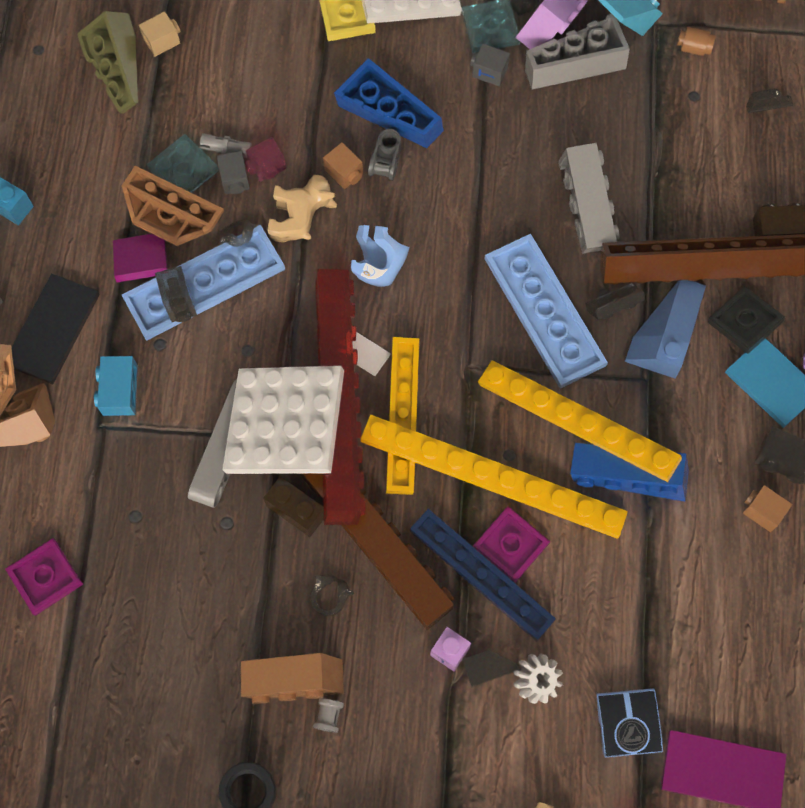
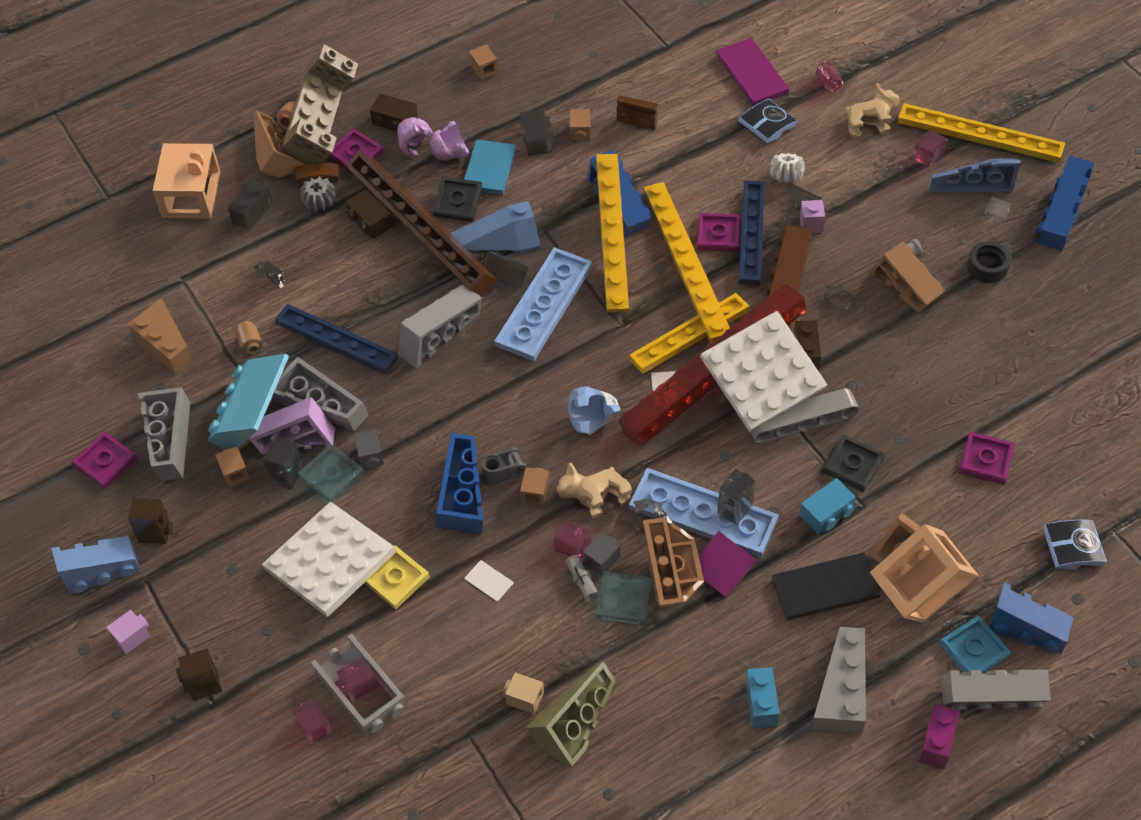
camera: 125 degrees left, 15 degrees down
none -> dark blue plate [275,304,398,374]
none -> white sticker [464,560,514,602]
none -> reddish brown plate [616,95,658,130]
none -> pearl dark grey tile [822,434,885,492]

